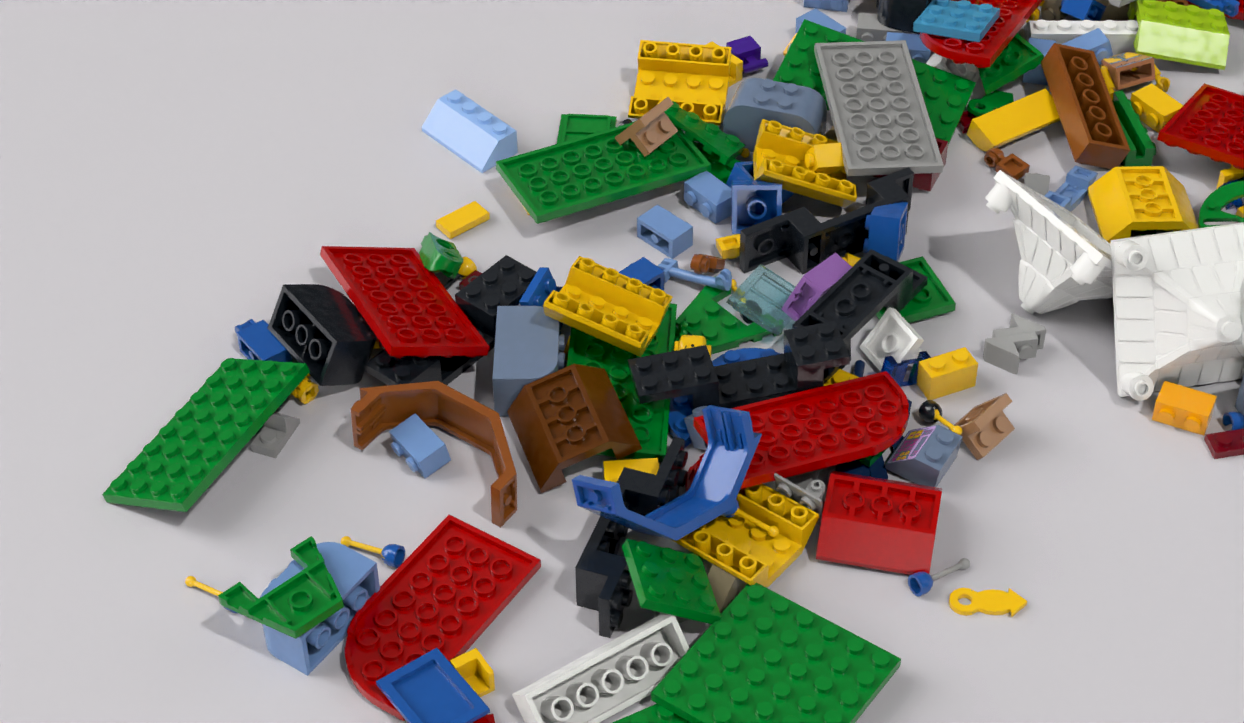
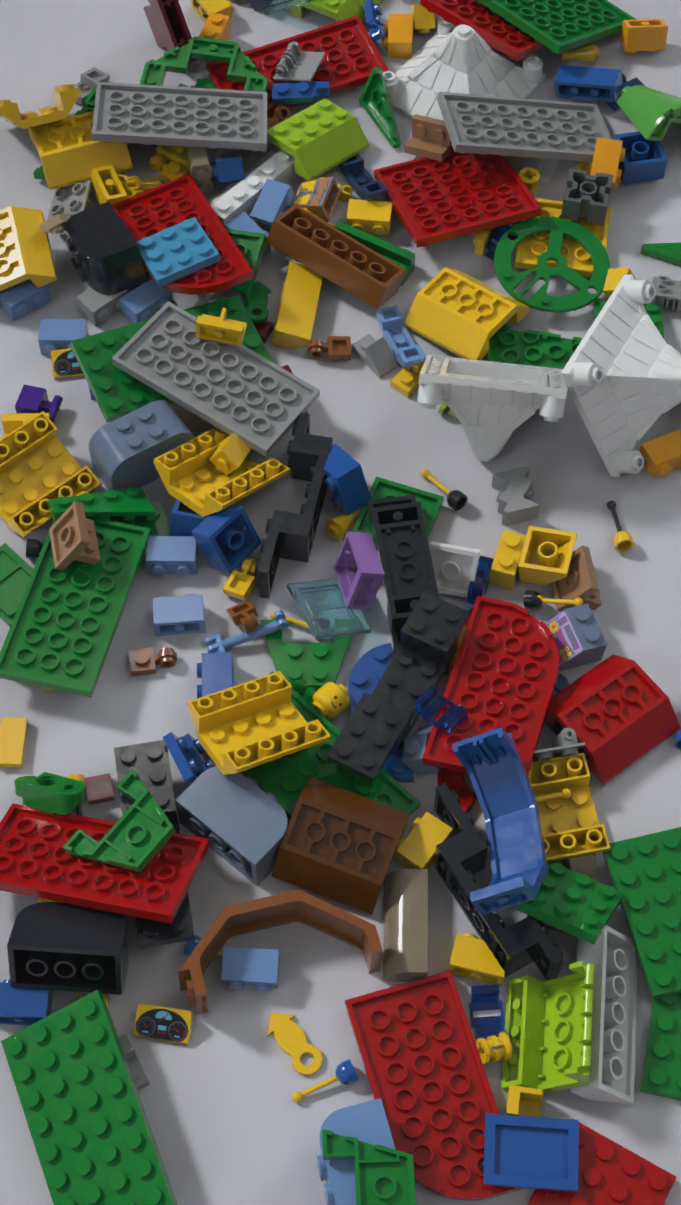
camera: 50 degrees left, 15 degrees up
none -> green wing [63,769,176,873]
none -> dark orange plate [129,647,178,677]
none -> slope [133,1003,194,1045]
none -> yellow panel [195,308,247,347]
none -> yellow brick [268,1012,322,1076]
none -> dark blue slope [339,154,388,200]
none -> dark tan brick [383,869,428,982]
none -> clear blue piece [414,685,468,735]
none -> black hinge [421,469,468,511]
none -> yellow slope [448,933,505,987]
none -> clear blue piece [469,984,505,1040]
none -> yellow bush [476,1032,512,1064]
none -> lime slope [501,961,594,1094]
none -> yellow slope [518,526,577,586]
none -> yellow hinge [607,500,634,552]

